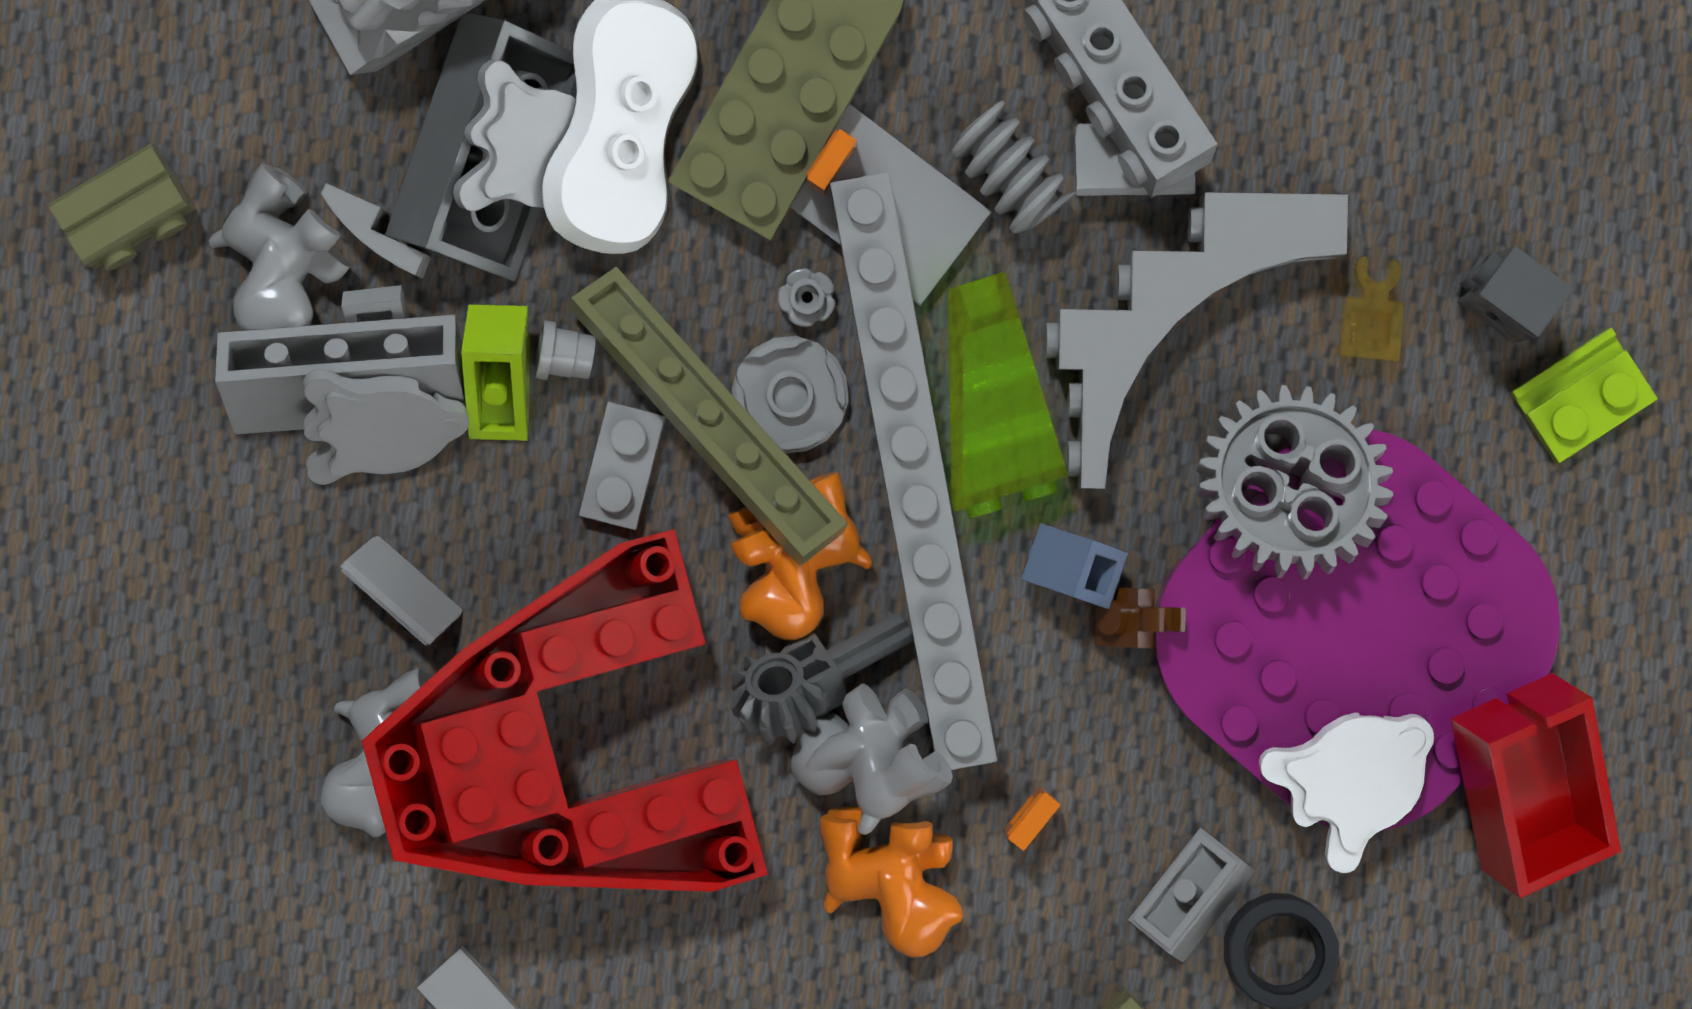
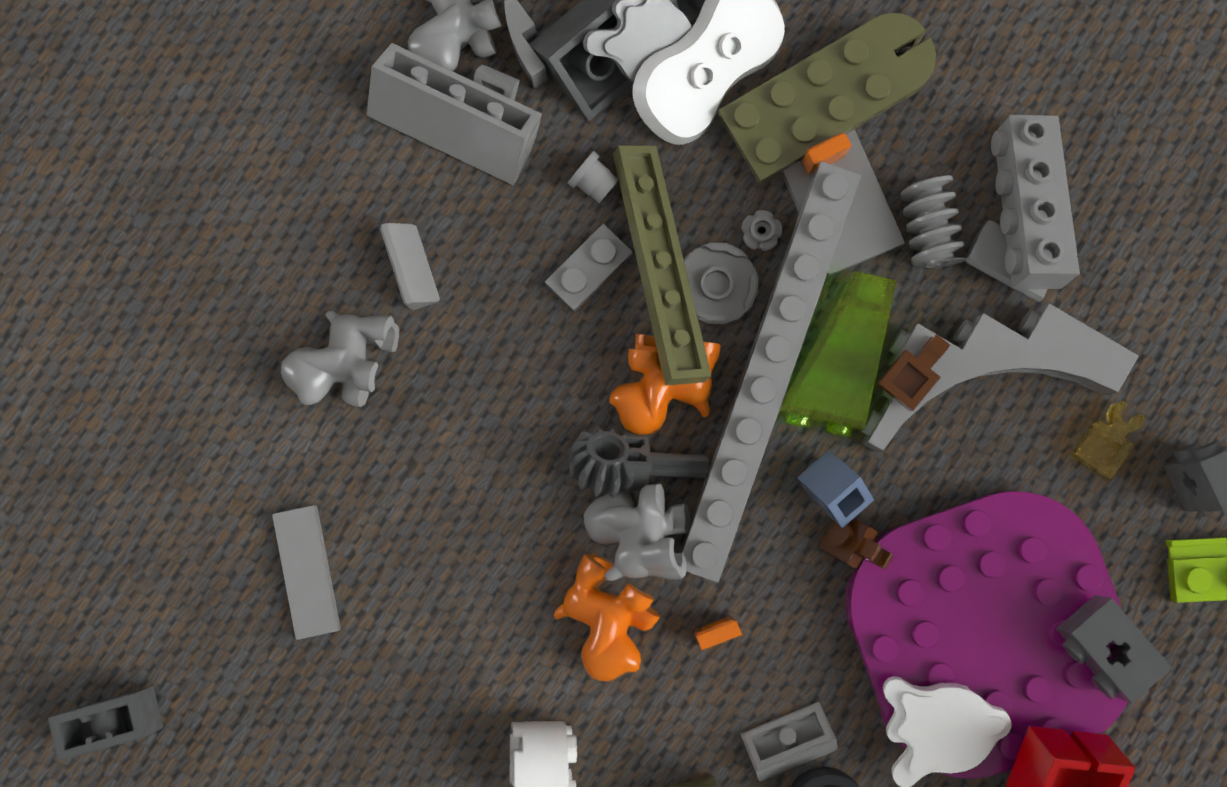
camera: 30 degrees right, 5 degrees down
light grey tile [303,368,469,485] -> none
red piece [361,529,768,892] -> none
lime slope [461,304,531,441] -> none
light grey gear [1196,385,1393,579] -> none
none -> reddish brown plate [876,334,950,411]
none -> dark grey brick [1056,595,1172,703]

